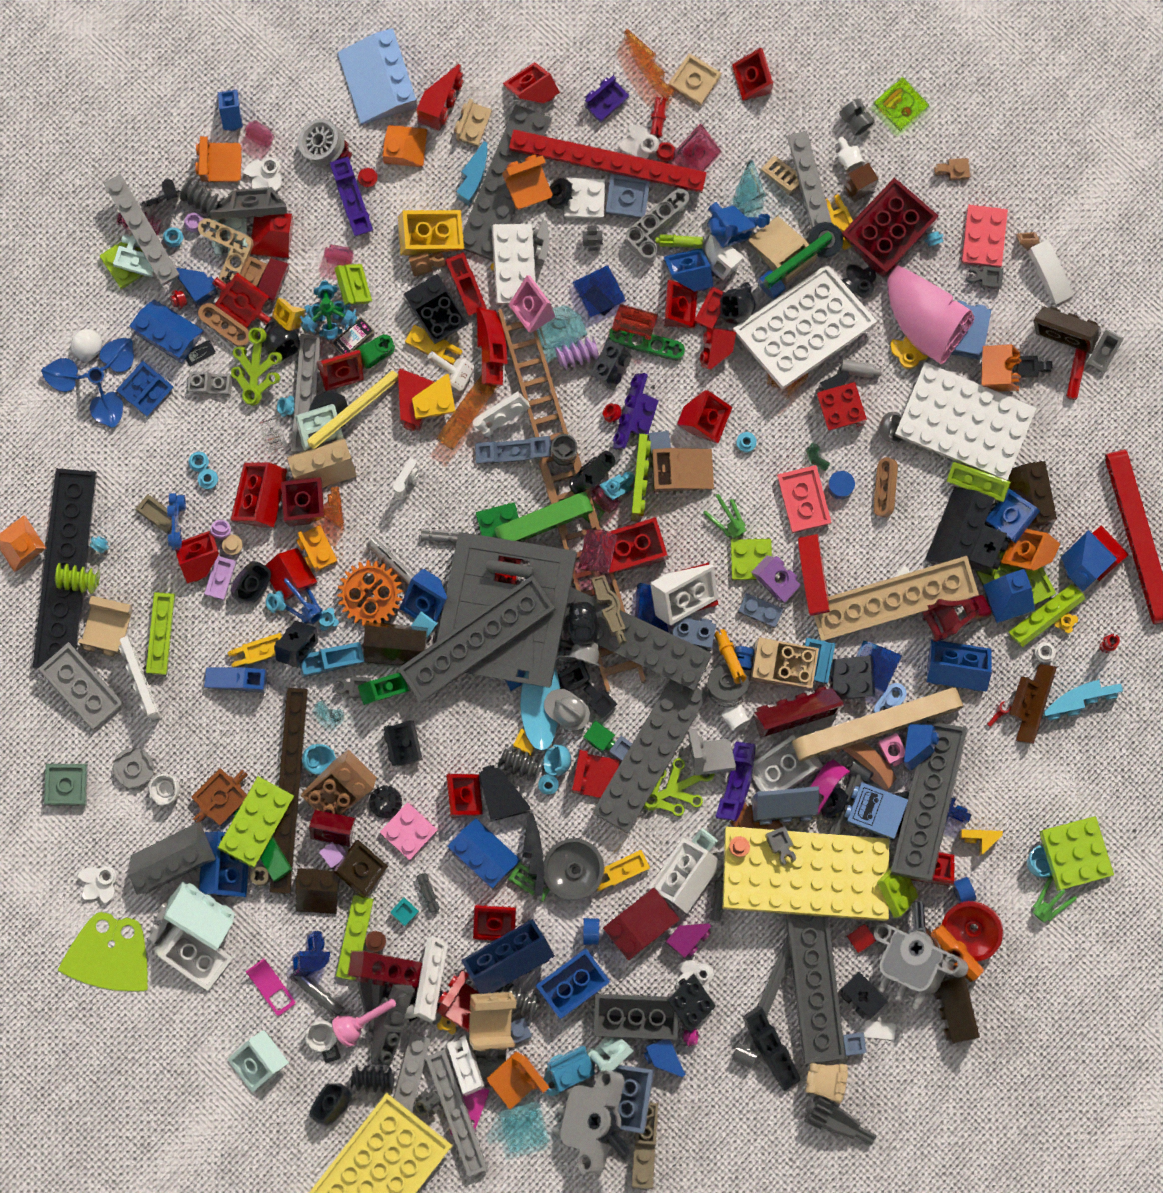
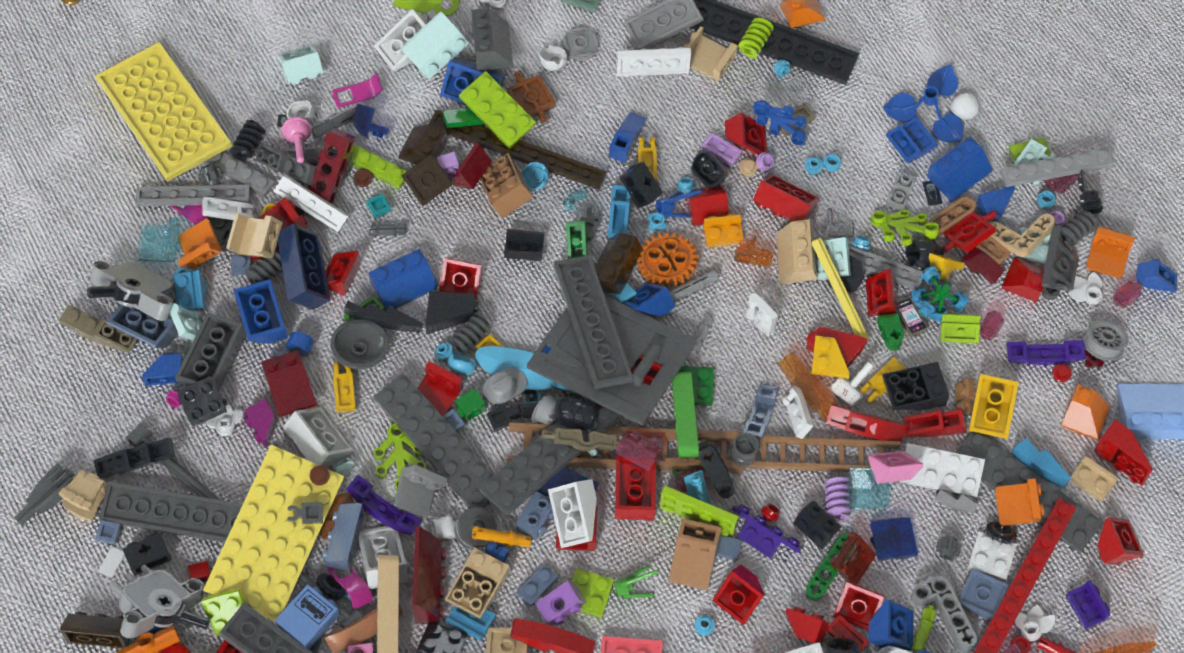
camera: 110 degrees right, 15 degrees down
lime plate [146,592,175,675] -> none
red plate [170,290,187,310] -> none
dark tan bush [250,867,271,886] -> none
dark red slope [281,477,325,527] -> none
black piece [310,1083,352,1127] -> none
black gear [369,785,402,818] -> none
bright pink plate [379,802,438,861] -> none

